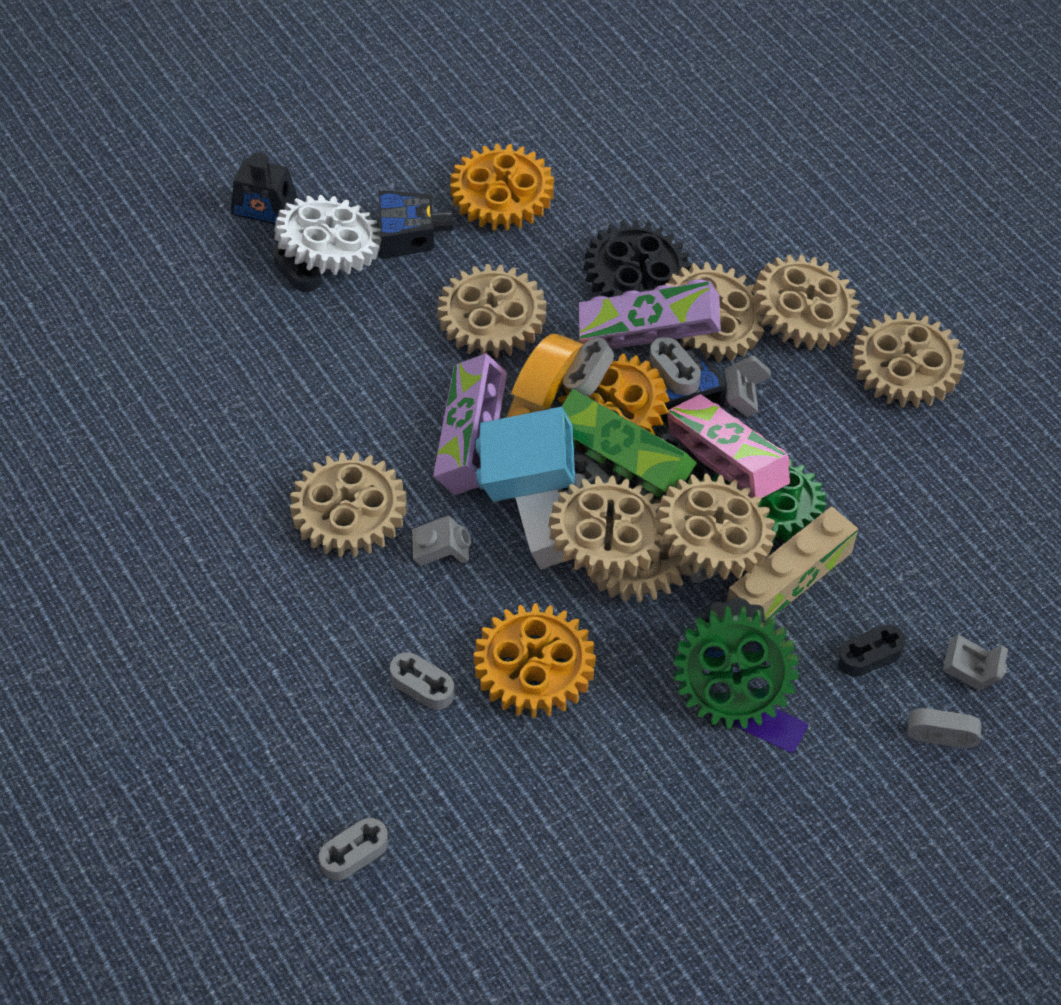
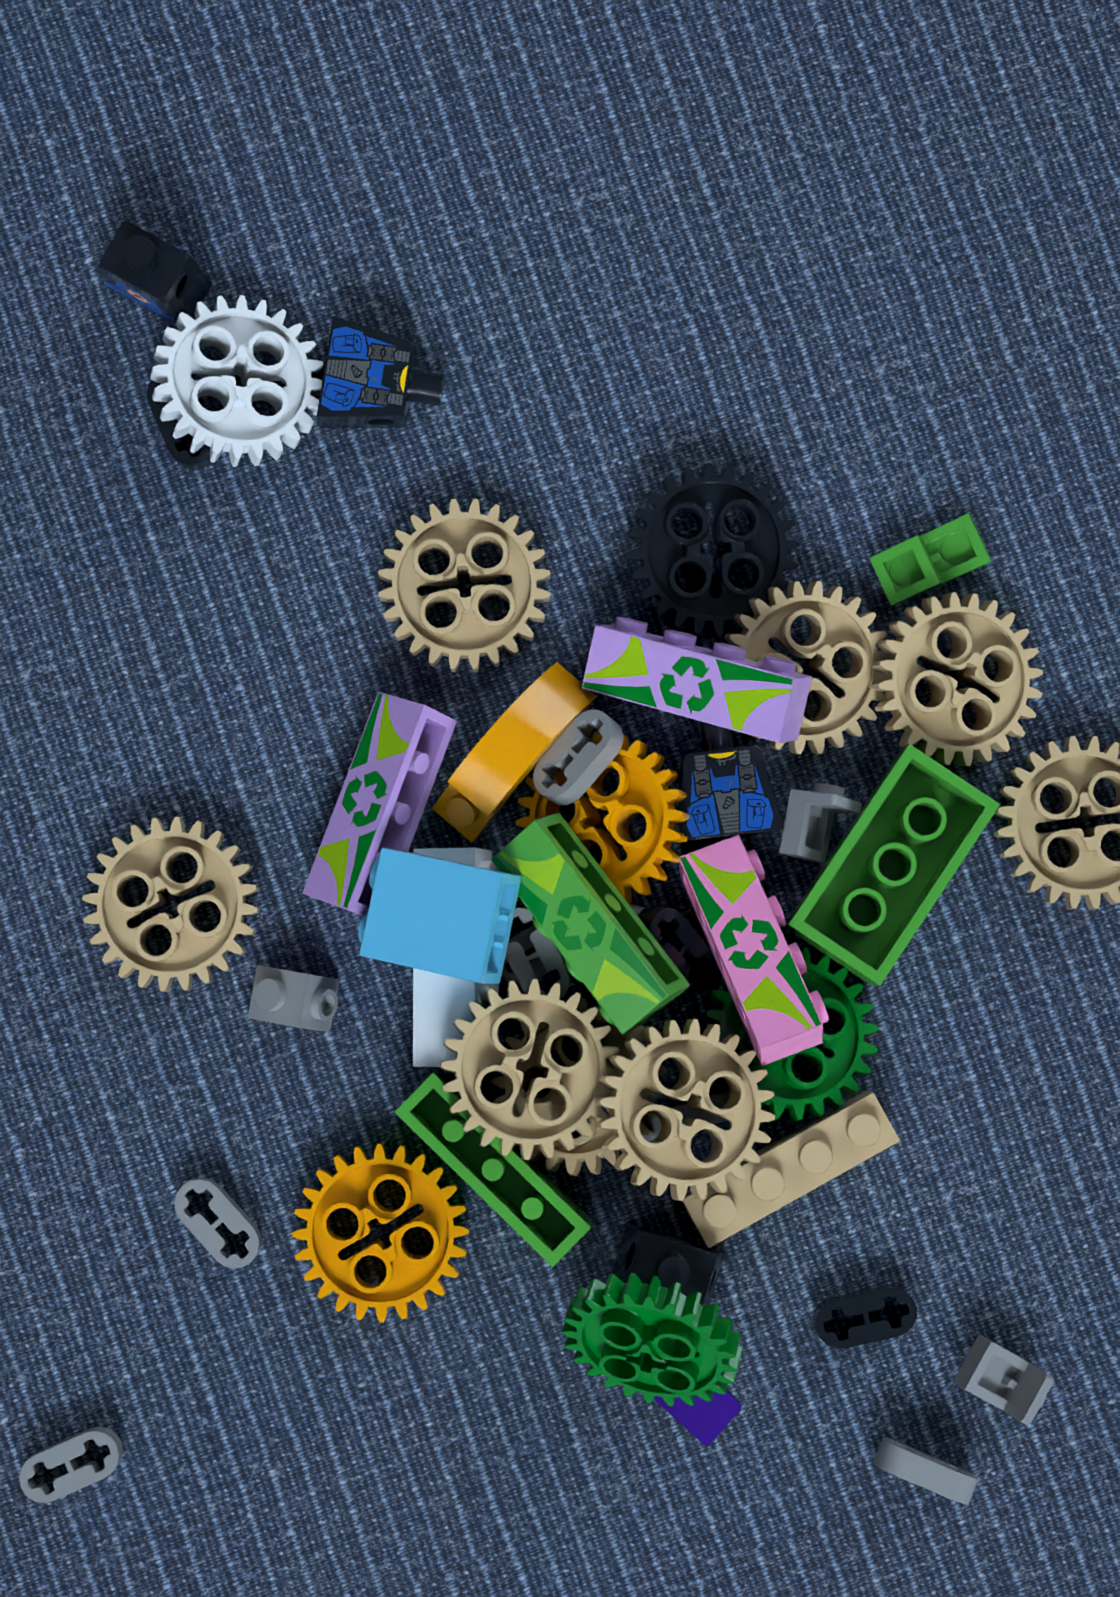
camera: 10 degrees right, 30 degrees up
light orange gear [450,144,554,231] -> none
light grey beam [649,337,701,395] -> none
none -> bright green brick [395,1069,593,1268]
none -> bright green brick [784,744,1000,986]
none -> bright green slope [869,513,992,606]

